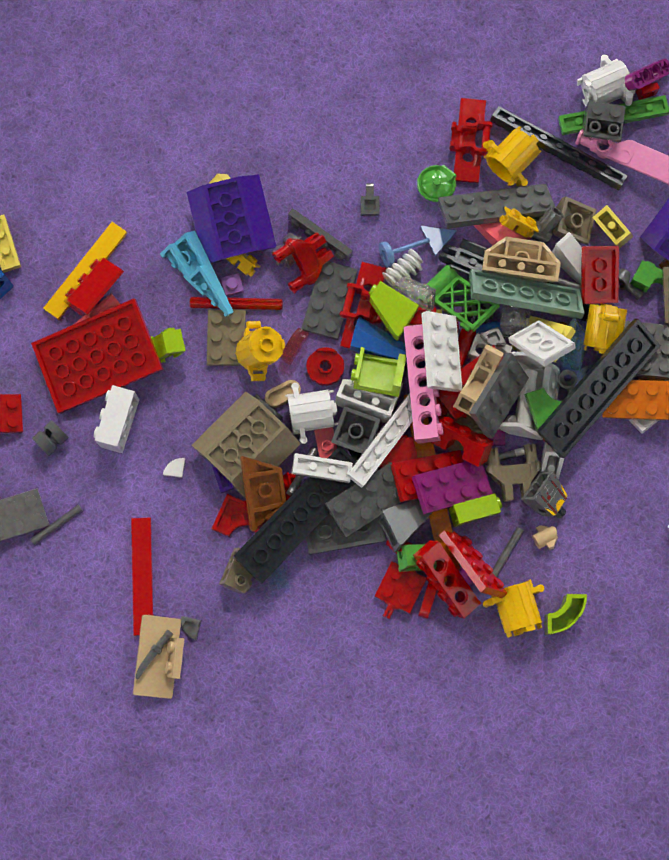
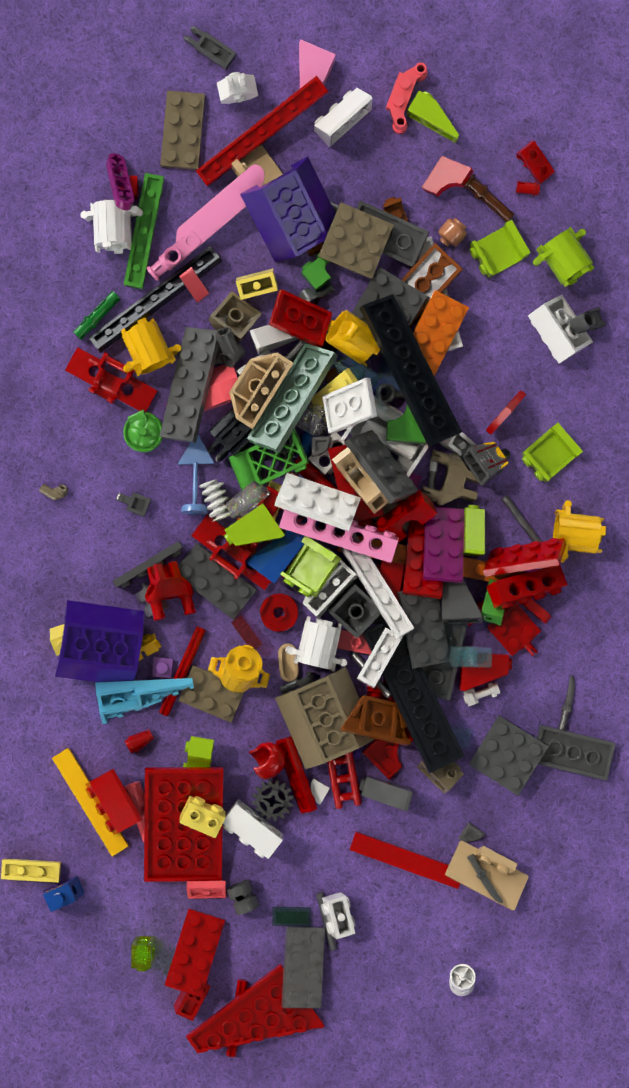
camera: 65 degrees left, 10 degrees up
yellow hinge [499,207,539,238] -> none
tan piece [532,525,558,550] -> none
lime brick [544,594,587,635] -> none
dark grey slope [583,101,626,142] -> none
none -> dark tan arm [39,484,68,500]
none -> green pin [72,291,121,340]
none -> red cone [124,729,154,754]
none -> coral piece [179,267,209,303]
none -> light yellow brick [180,796,226,838]
none -> coral plate [187,881,227,899]
none -> red piece [249,742,286,779]
none -> dark grey gear [252,778,294,821]
none -> tile [272,907,311,927]
none -> red plate [275,736,317,813]
none -> white brick [321,892,355,939]
none -> red bar [327,752,362,809]
none -> dark grey slope [359,775,413,811]
none -> white wheel [449,964,476,996]
none -> clear light blue brick [450,646,492,667]
none -> red slope [459,651,512,691]
none -> white bar [463,683,500,707]
none -> dark grey plate [469,715,549,796]
none -> red tile [486,390,526,435]
none -> lime panel [521,423,583,483]
none -> dark grey plate [536,724,616,781]
none -> flat silver piece [558,675,575,730]

